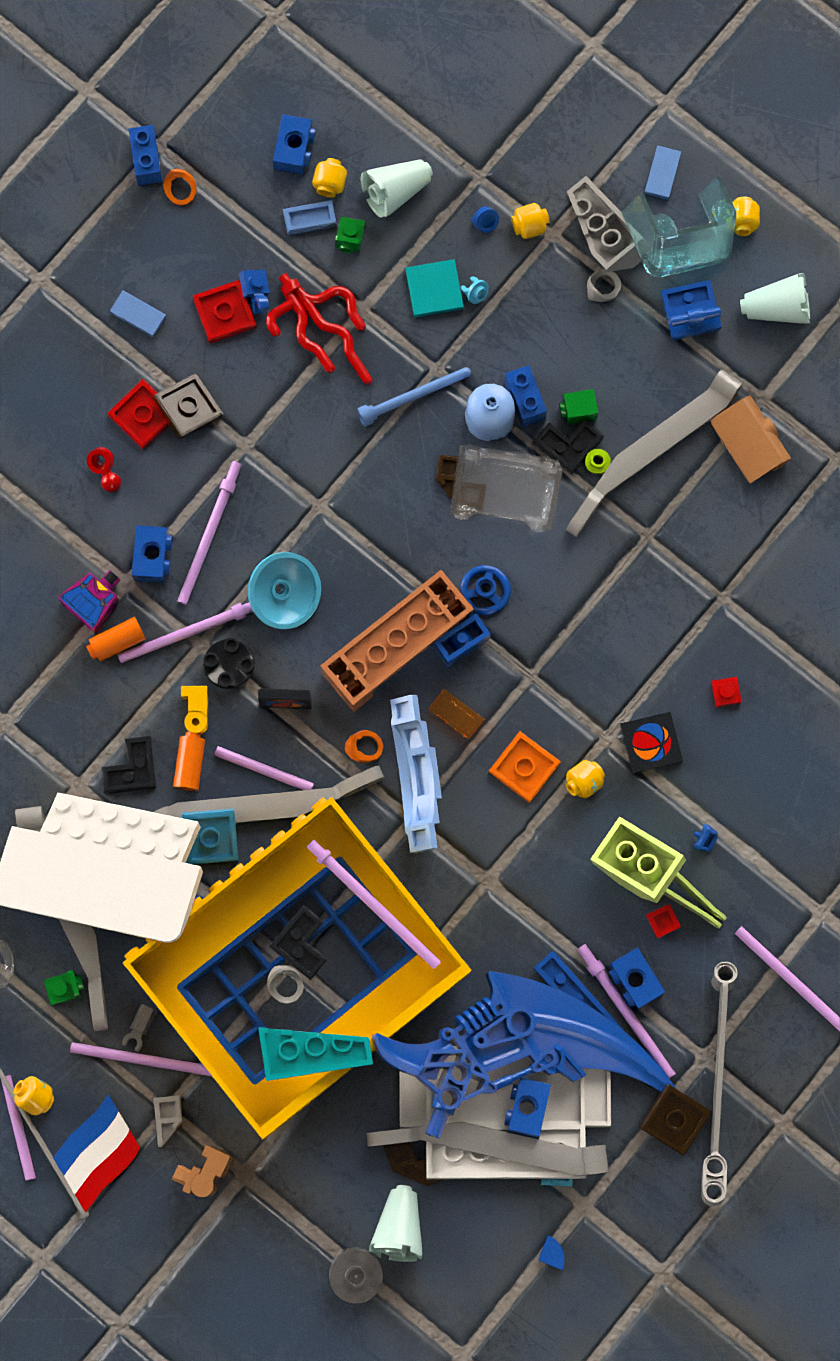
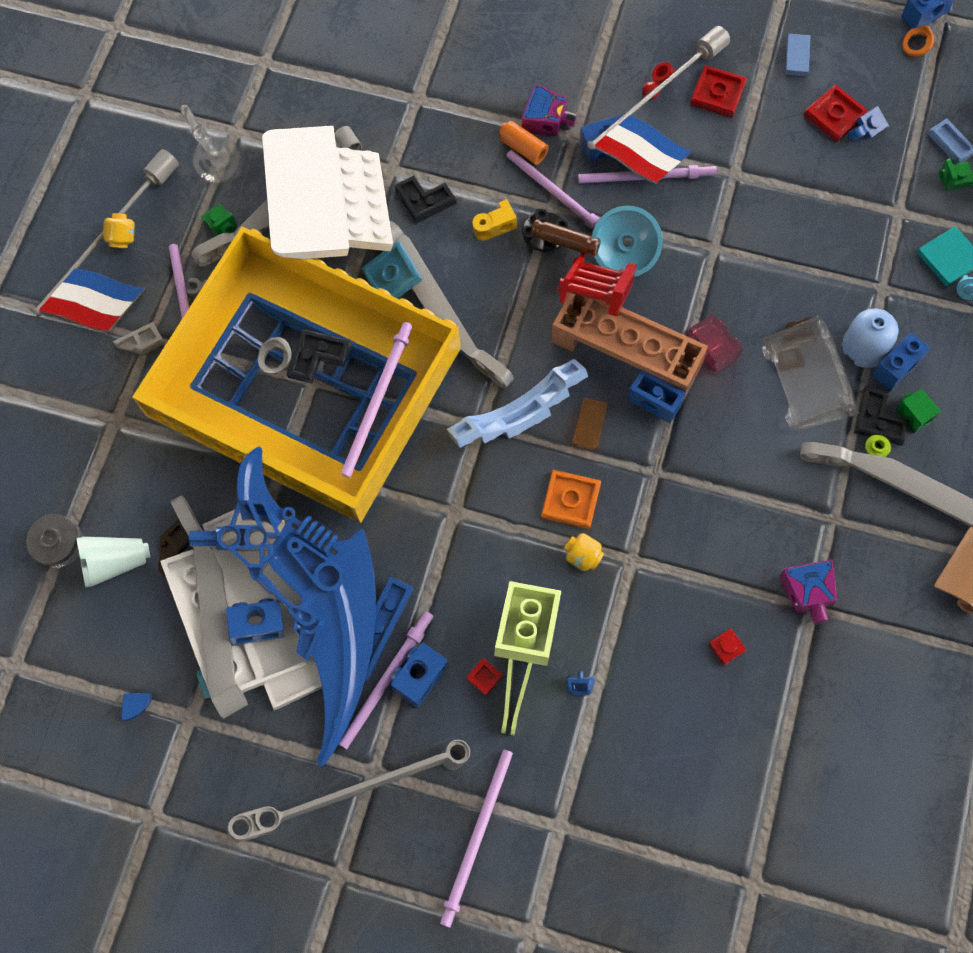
camera: 70 degrees right, 10 degrees down
lavender bar [1,1075,36,1181] -> none
tile [153,373,223,439] -> none
medium nougat hips [172,1145,234,1197] -> none
orange brick [173,732,205,792] -> none
lavender bar [214,746,314,790] -> none
black tile [258,688,312,709] -> none
teal wing [258,1027,373,1081] -> none
red plant [266,273,373,385] -> none
orange piece [345,730,384,764] -> none
medium blue piece [356,367,471,427] -> none
blue piece [460,565,511,615] -> none
tile [620,712,683,774] -> none
dark brown tile [639,1083,712,1156] -> none
none -> reddish brown axle [531,219,601,257]
none -> red fence [557,253,637,316]
none -> flag [587,26,730,184]
none -> clear pink brick [687,313,742,375]
none -> magenta torso [780,560,837,624]

